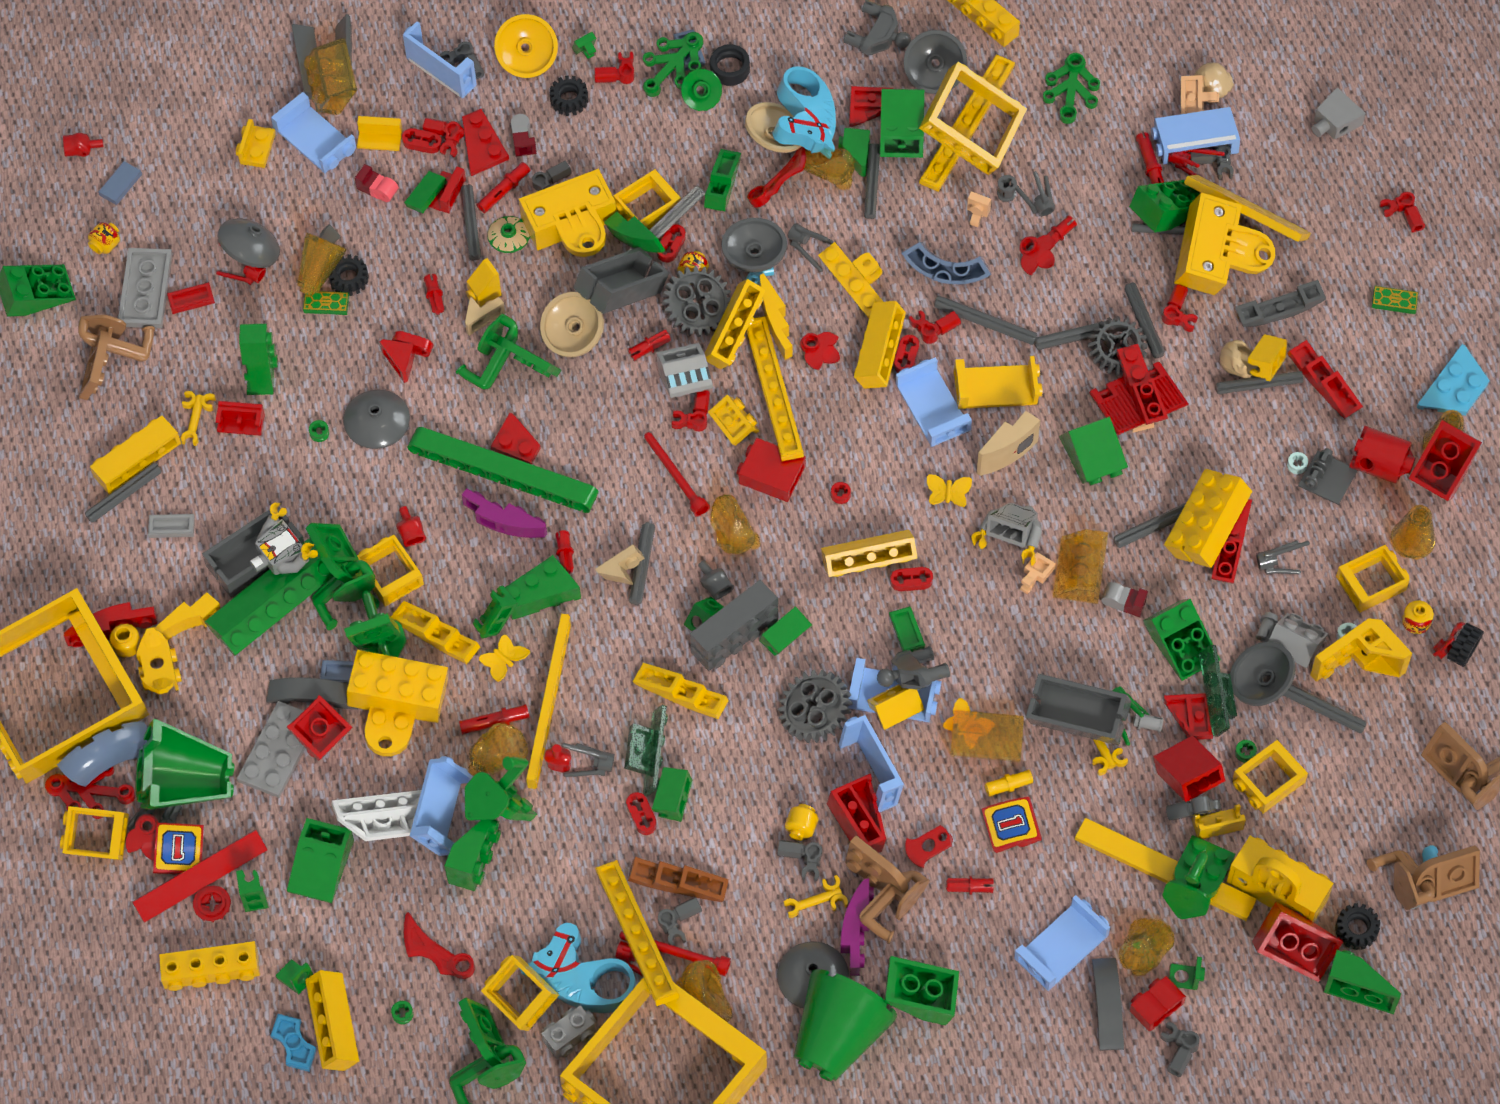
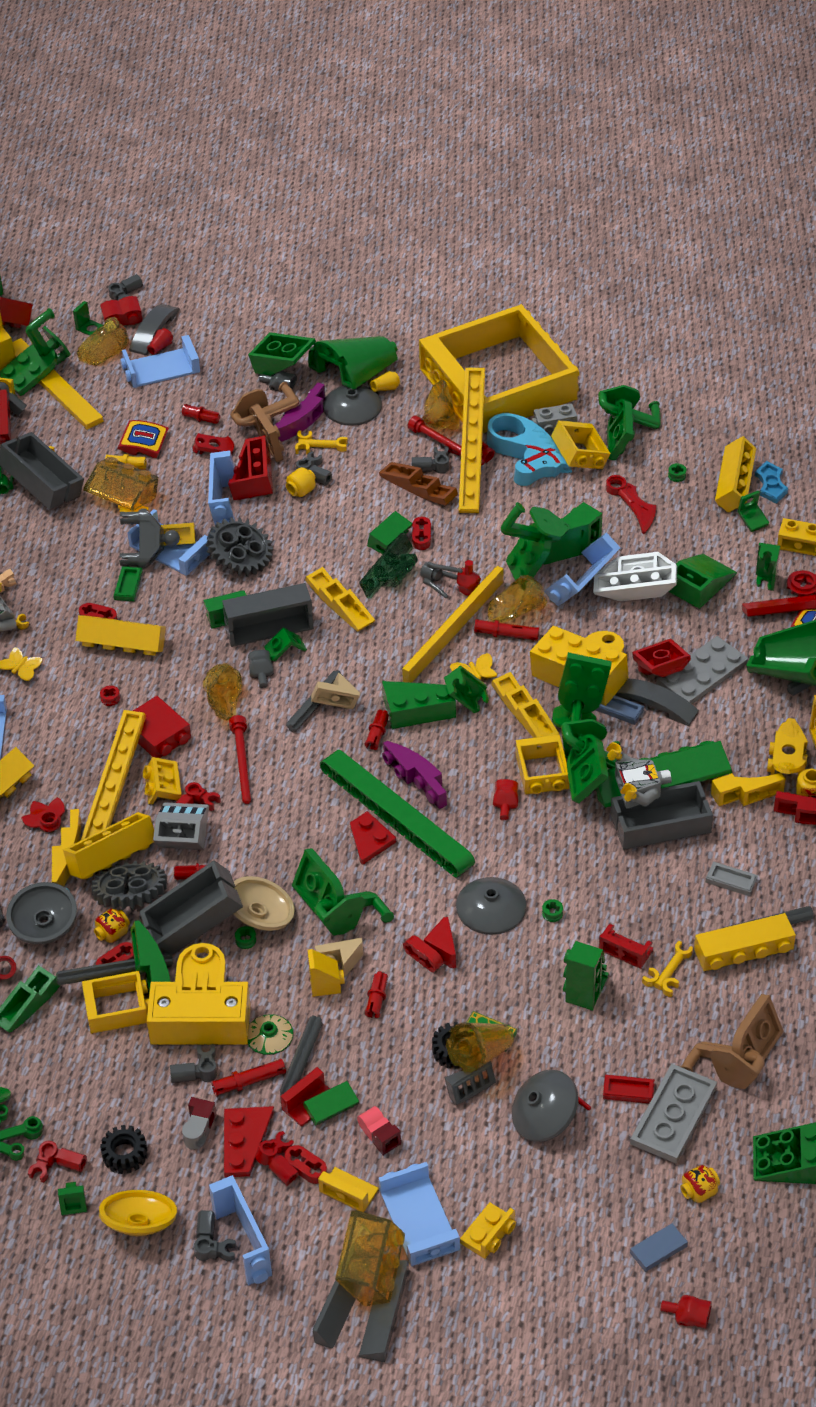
camera: 155 degrees left, 15 degrees down
none -> red cone [147,328,173,355]
none -> yellow cone [370,371,400,392]

